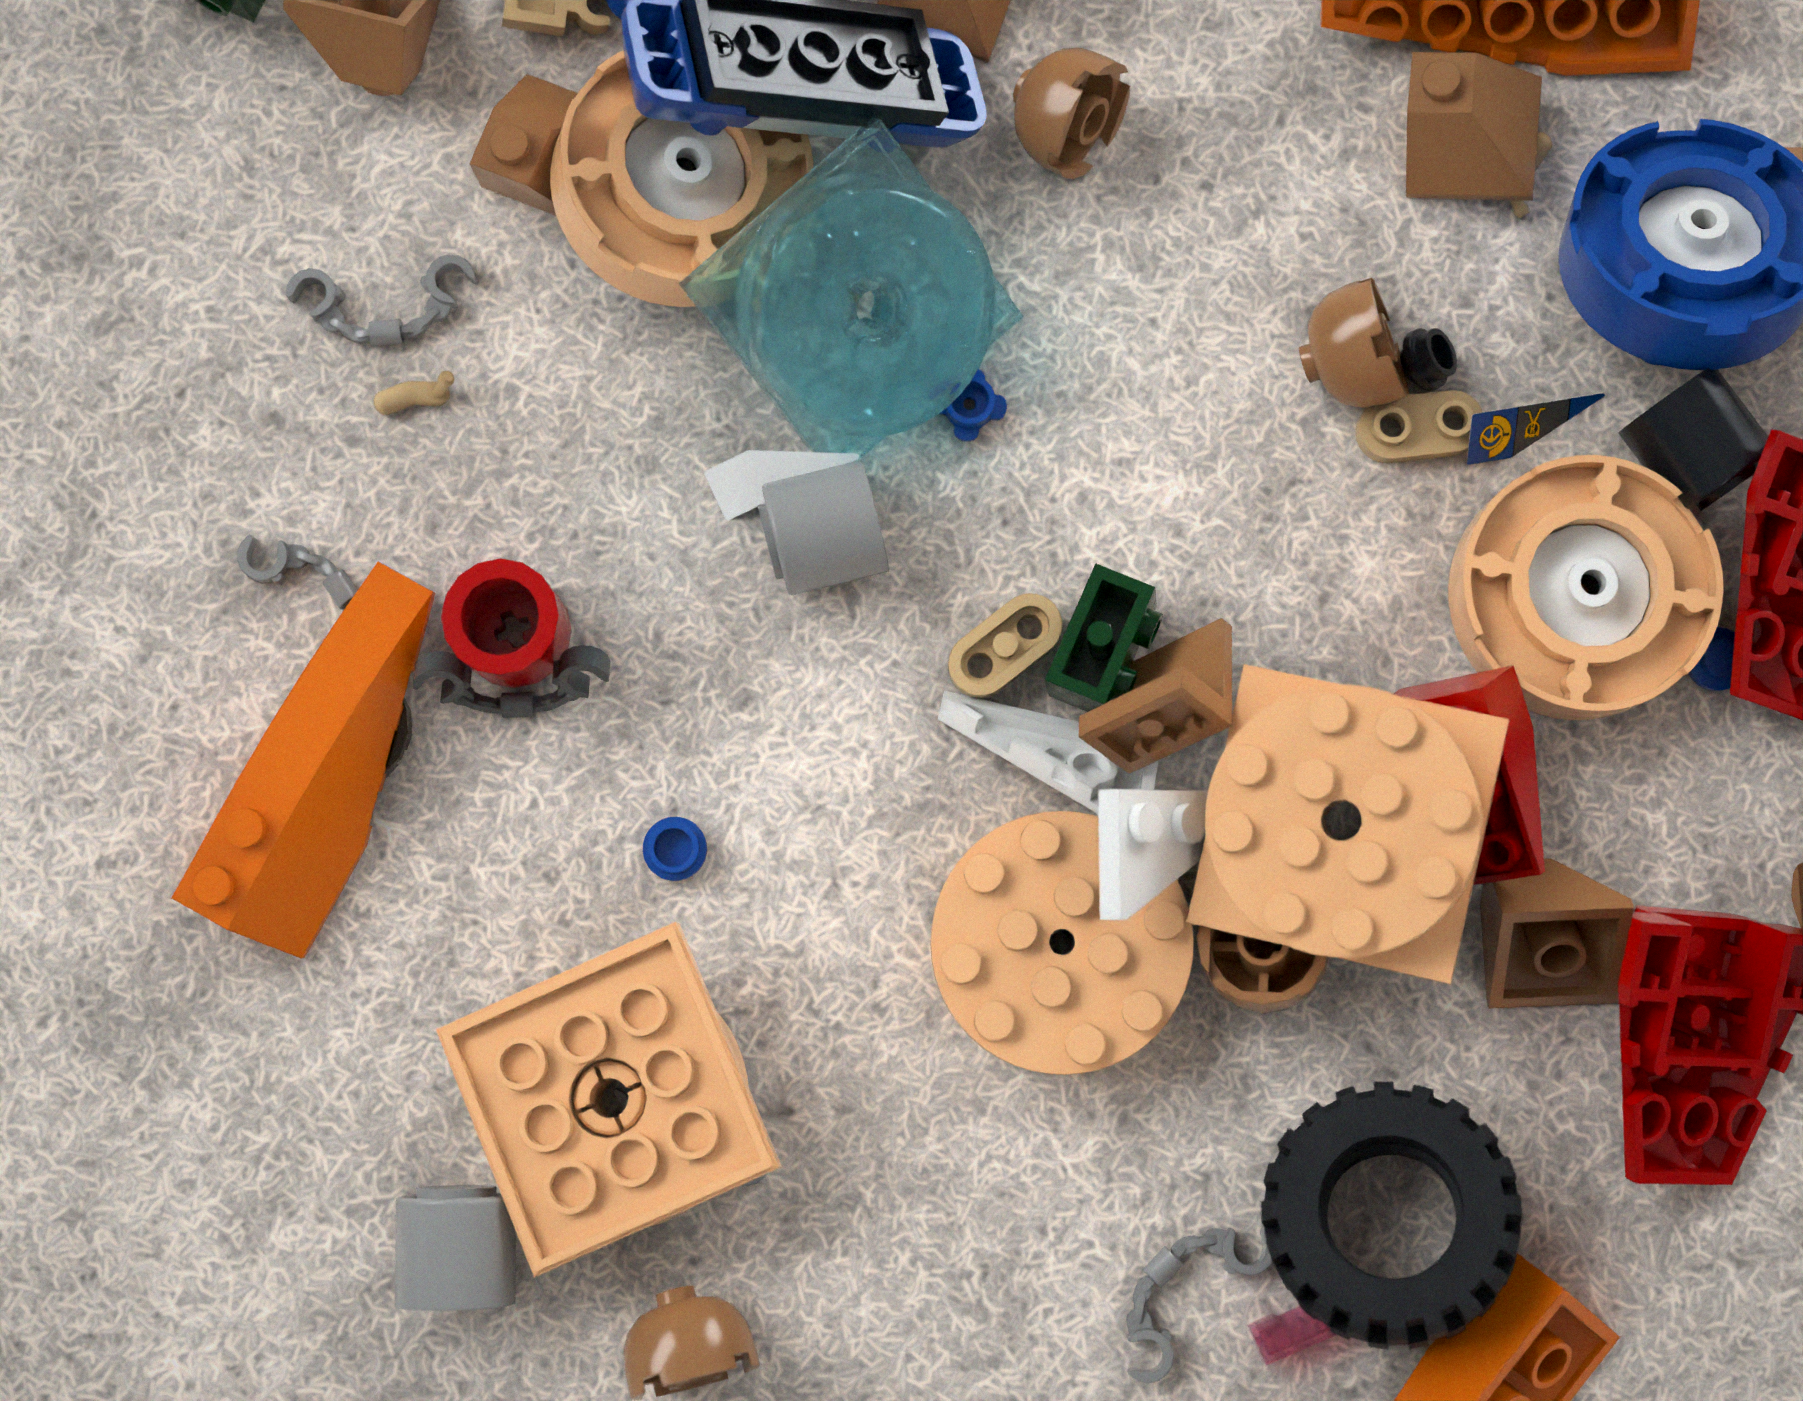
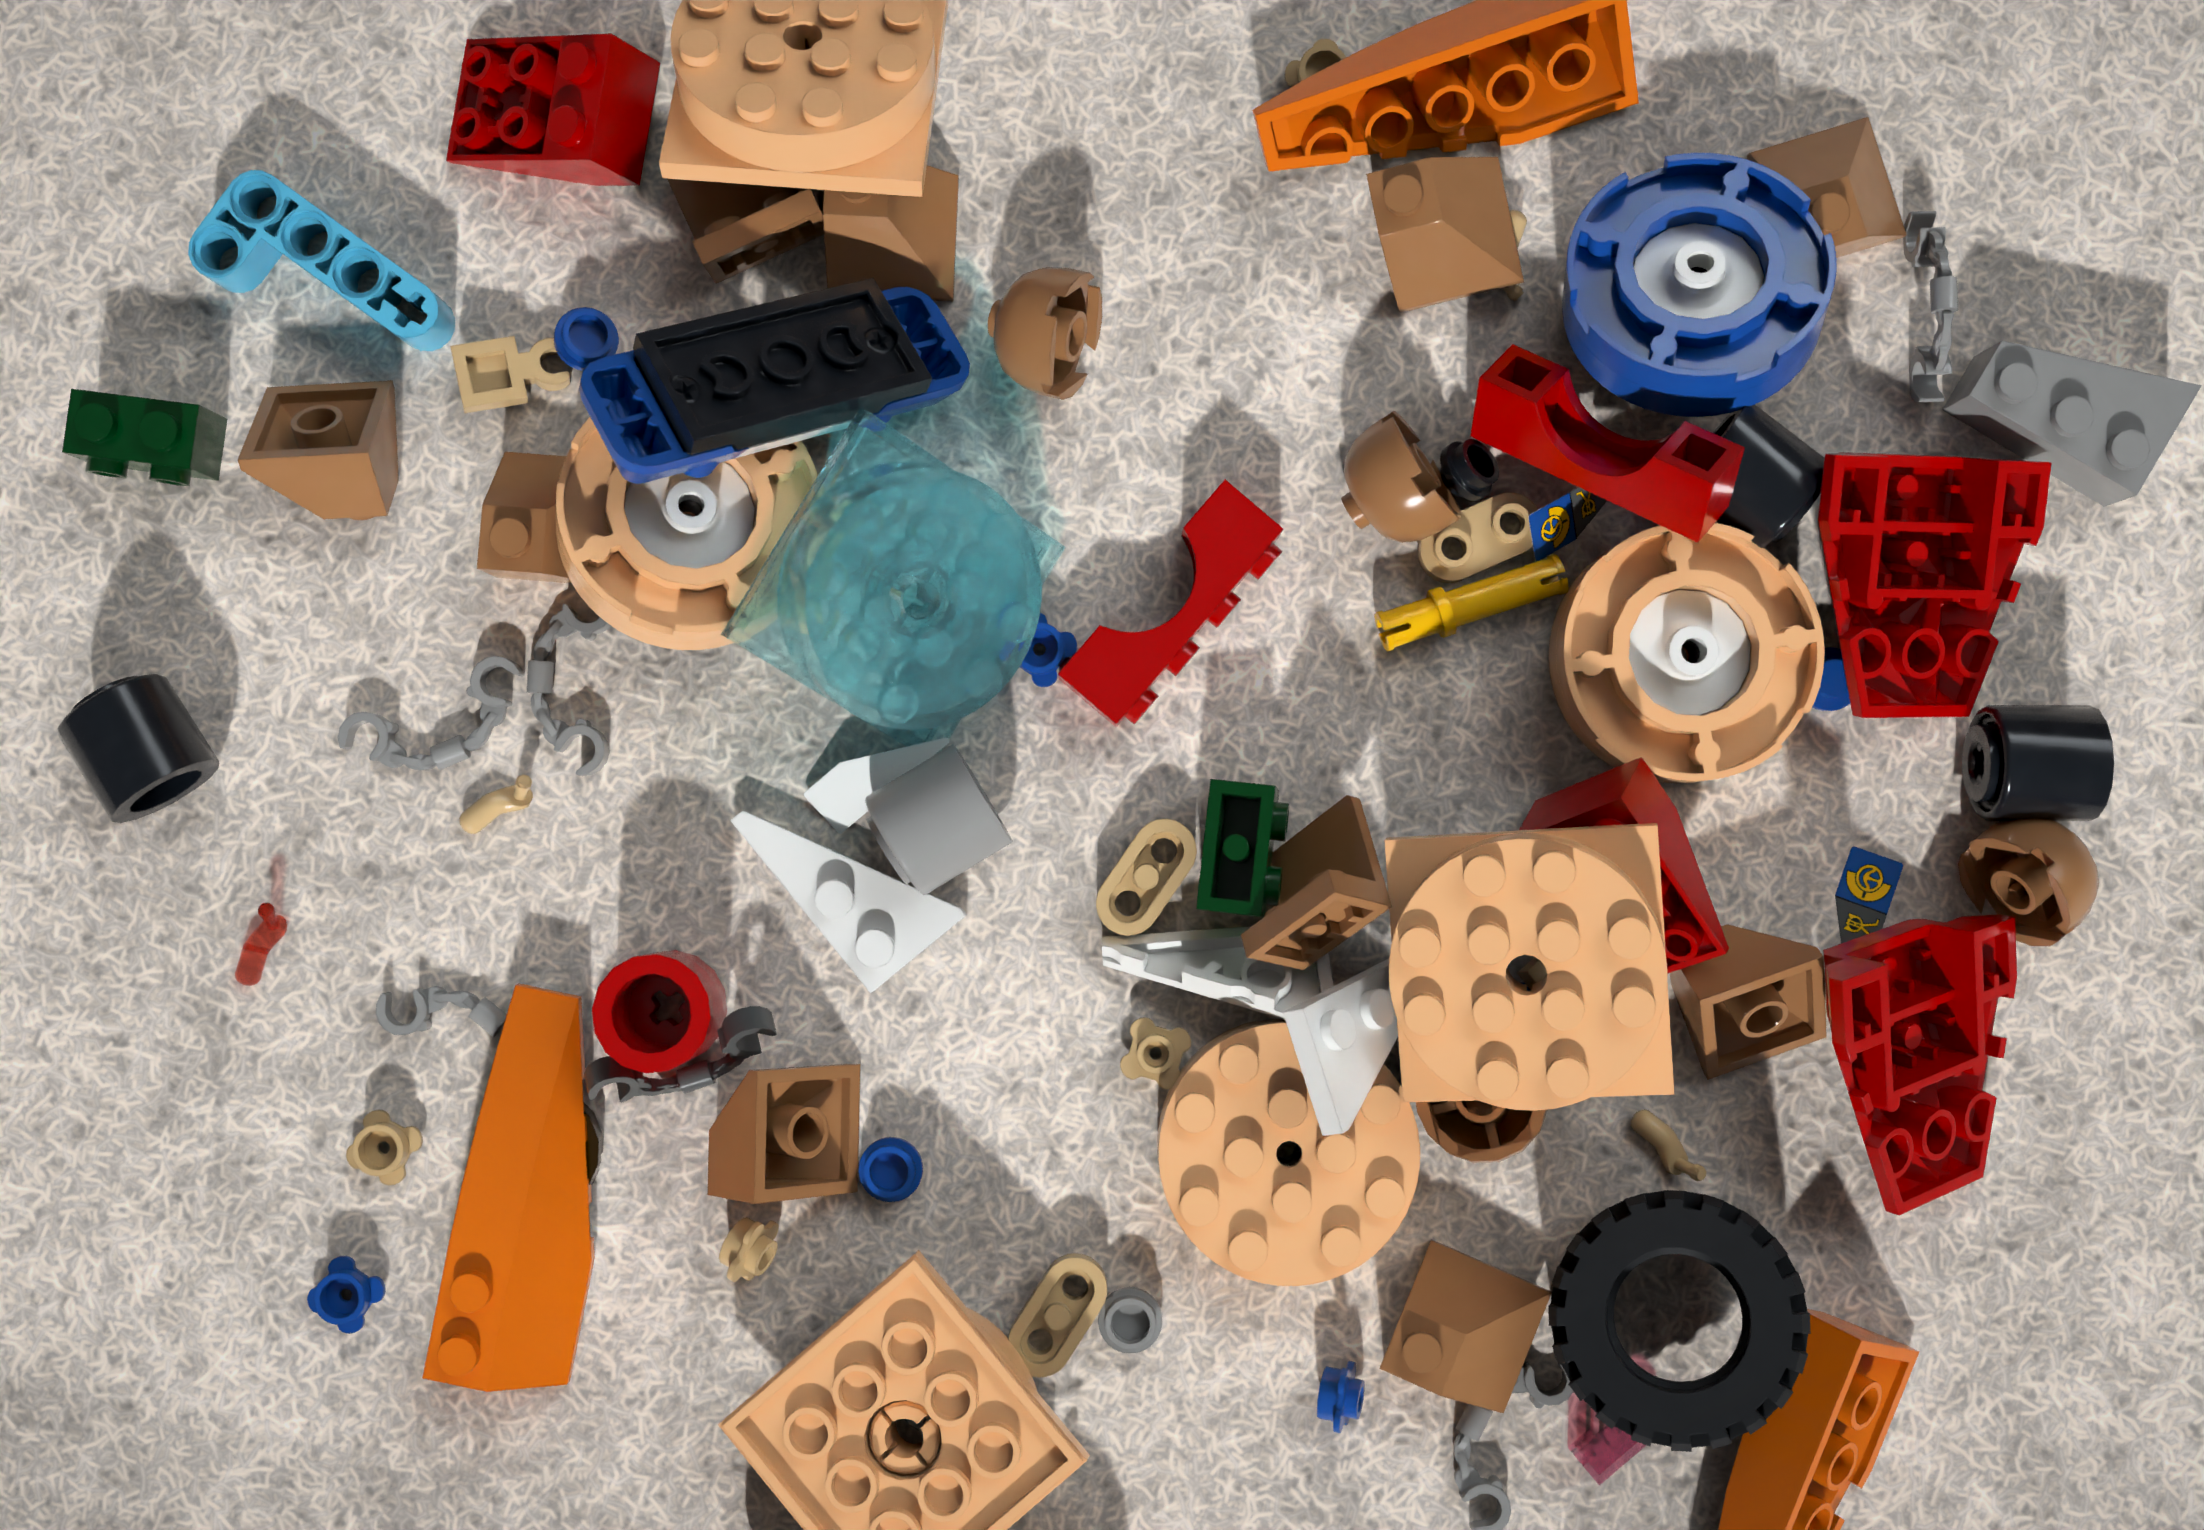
camera: 20 degrees left, 5 degrees up
none -> black piece [58,674,219,823]
none -> clear red piece [235,903,287,986]
none -> blue plate [307,1256,386,1334]
none -> tan plate [346,1110,423,1185]
none -> light grey piece [527,604,611,776]
none -> medium nougat slope [707,1064,860,1204]
none -> tan plate [719,1217,779,1282]
none -> white wing [730,810,967,993]
none -> tan plate [1008,1253,1107,1377]
none -> red arch [1058,479,1283,727]
none -> light grey plate [1098,1287,1162,1353]
none -> tan plate [1120,1017,1191,1089]
none -> blue plate [1317,1361,1365,1433]
none -> yellow pin [1374,554,1569,652]
none -> medium nougat slope [1379,1239,1552,1413]
none -> red arch [1470,344,1745,543]
none -> tan piece [1631,1109,1706,1181]
none -> sticker [1835,846,1903,943]

